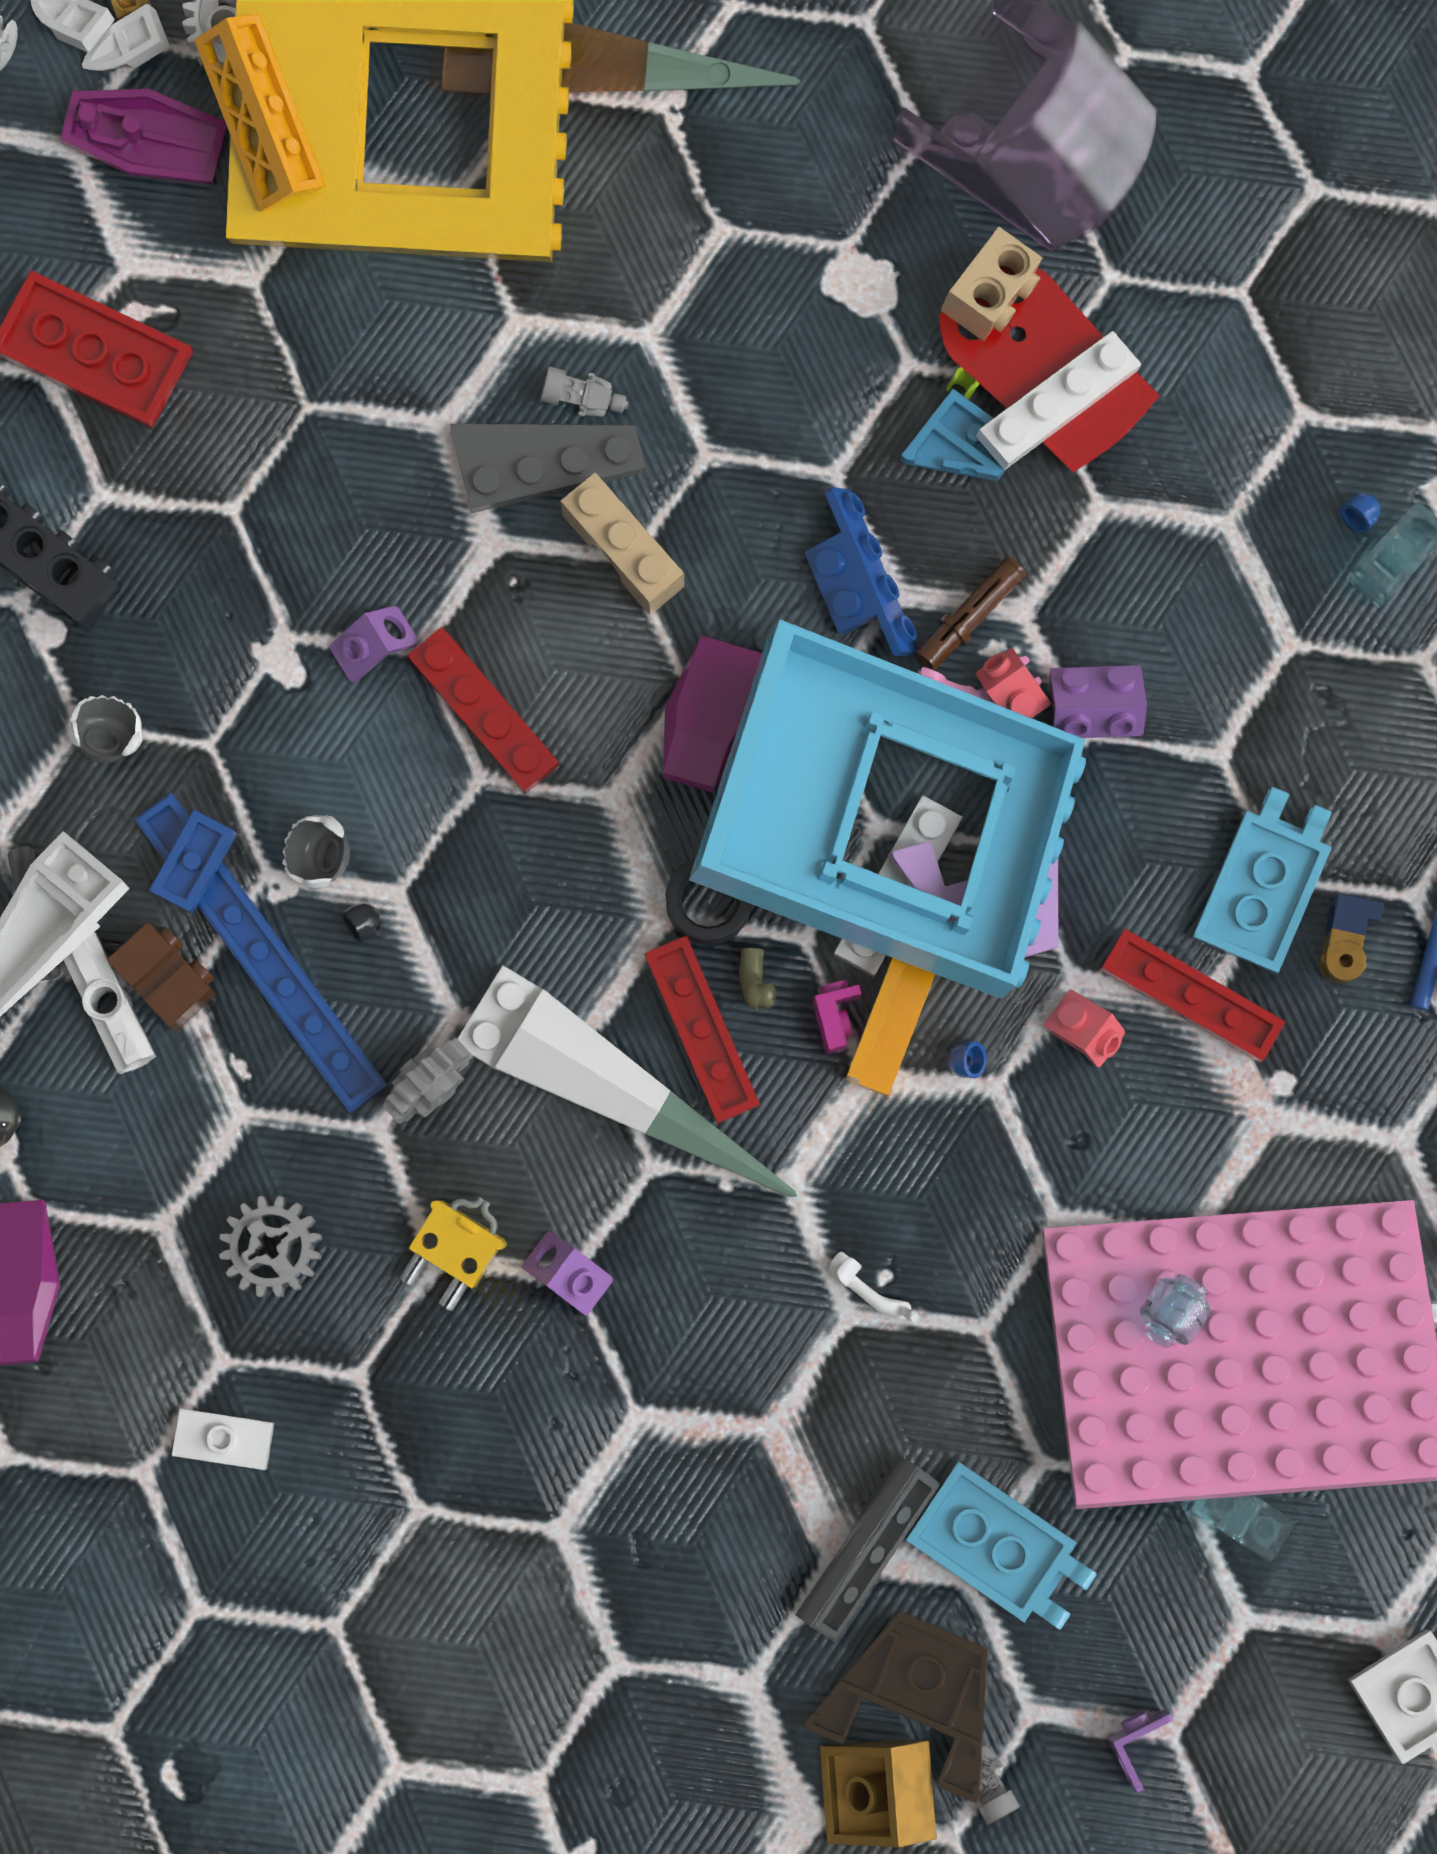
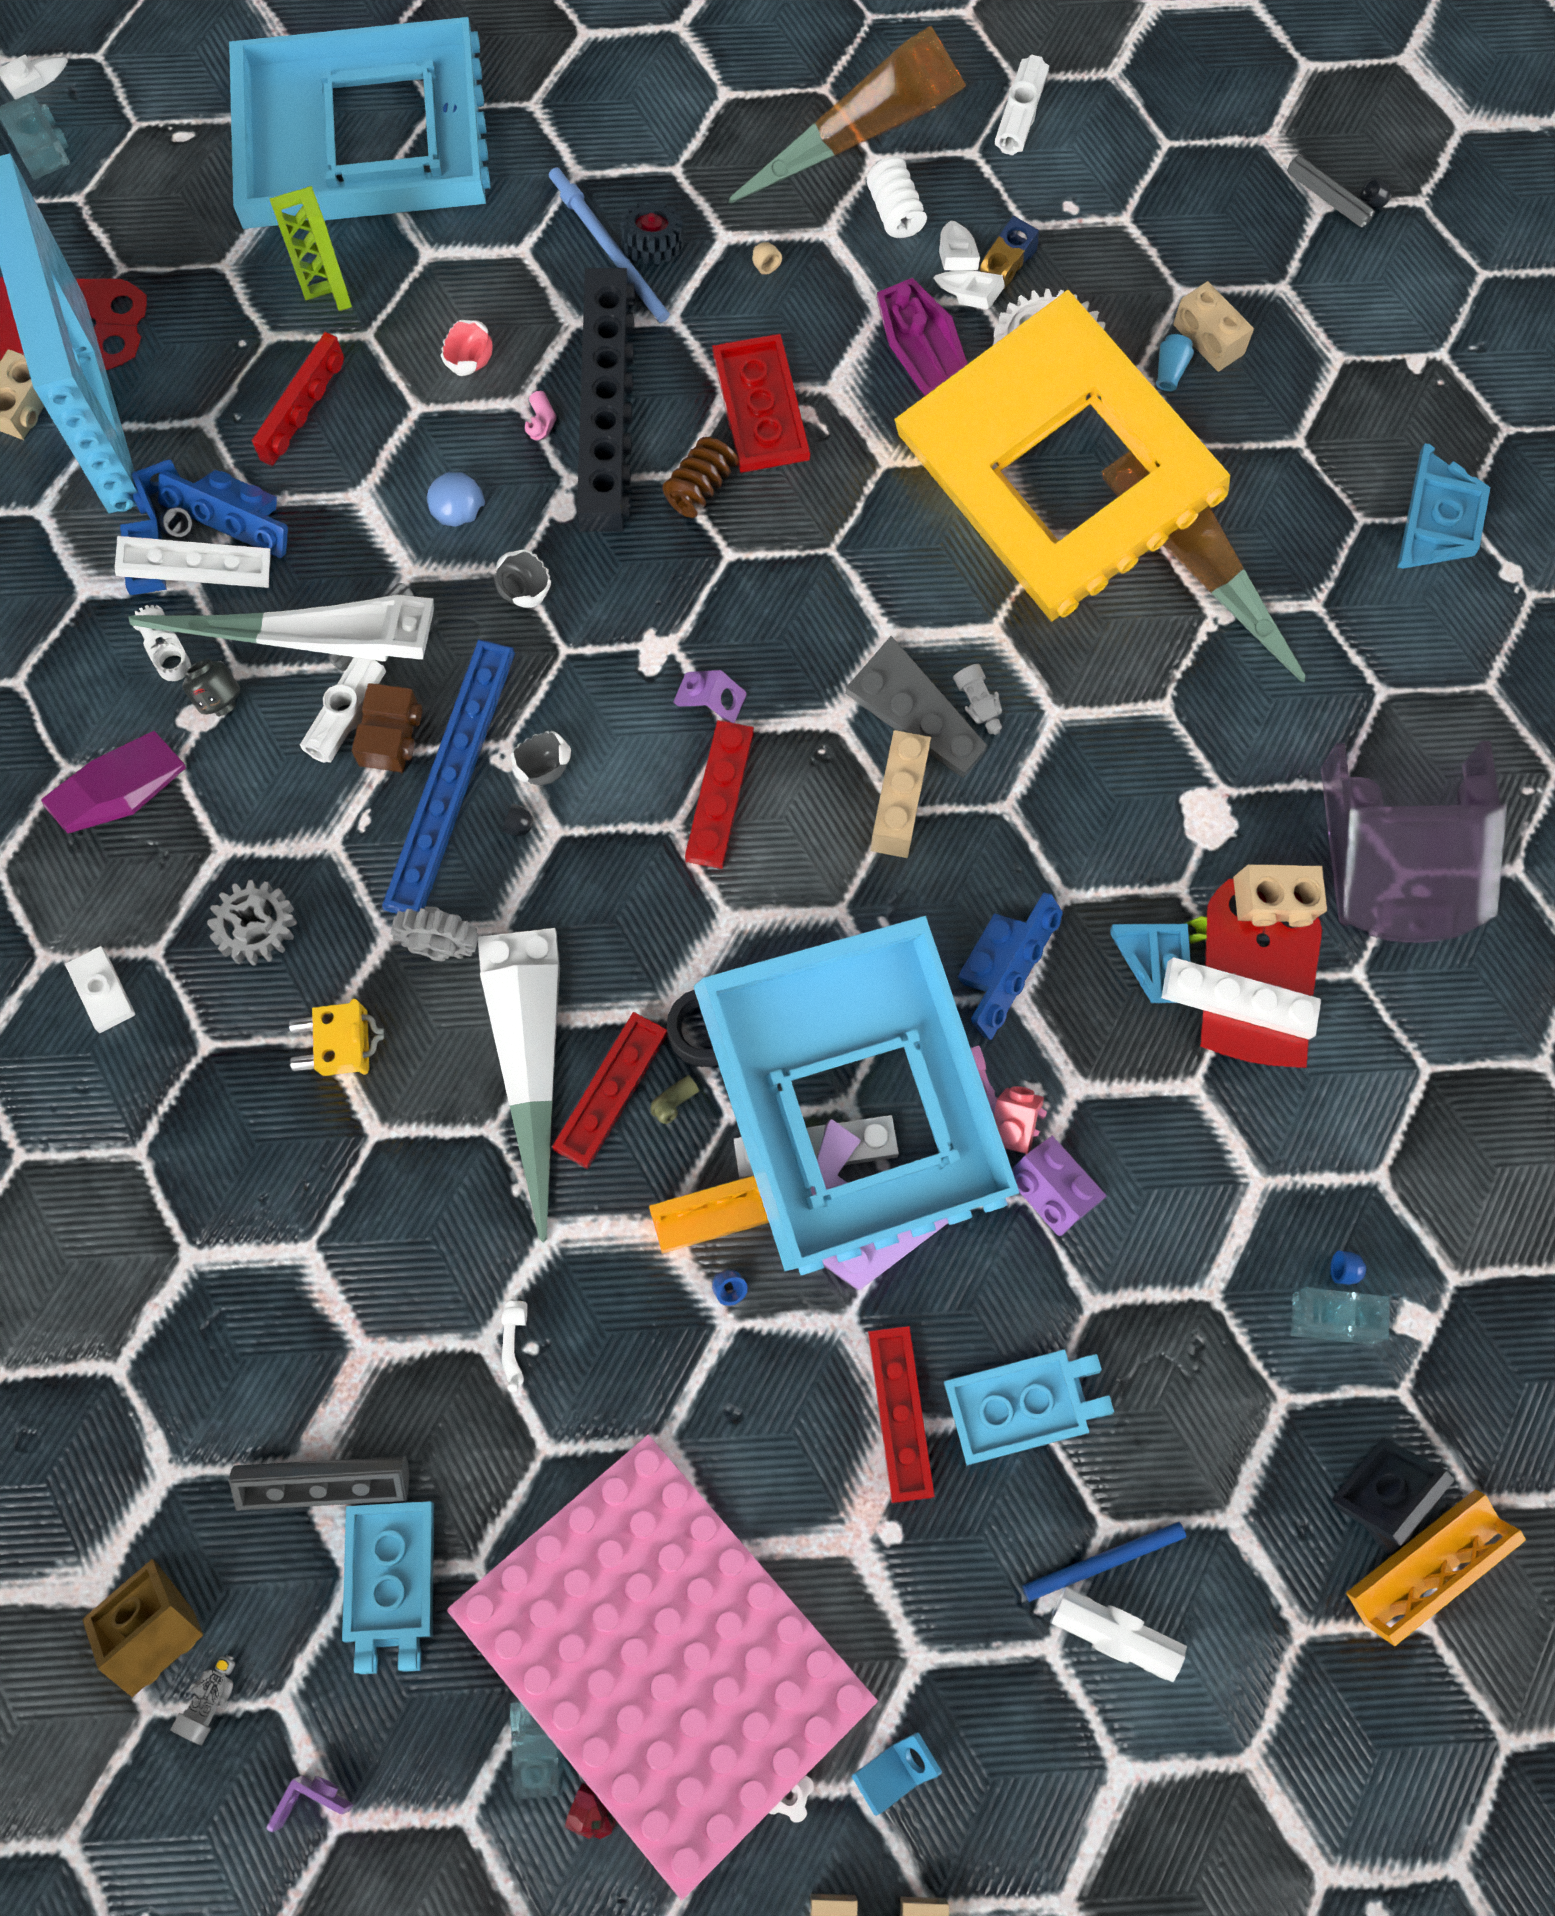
camera: 55 degrees right, 10 degrees down
blue plate [149,810,237,915] -> none
light orange fence [194,14,325,212] -> none
medium lavender bracket [522,1231,613,1315] -> none
magenta piece [662,636,762,793] -> none
dark brown wing [804,1611,988,1803] -> none
dark pink bracket [812,980,862,1055] -> none
reddish brown pin [914,556,1027,671] -> none
coral bracket [1043,989,1125,1067] -> none
clear light blue head [1139,1274,1211,1348] -> none
leg [1320,893,1384,984] -> none
none -> dark red rock [565,1781,617,1839]
none -> reddish brown piece [663,437,739,518]

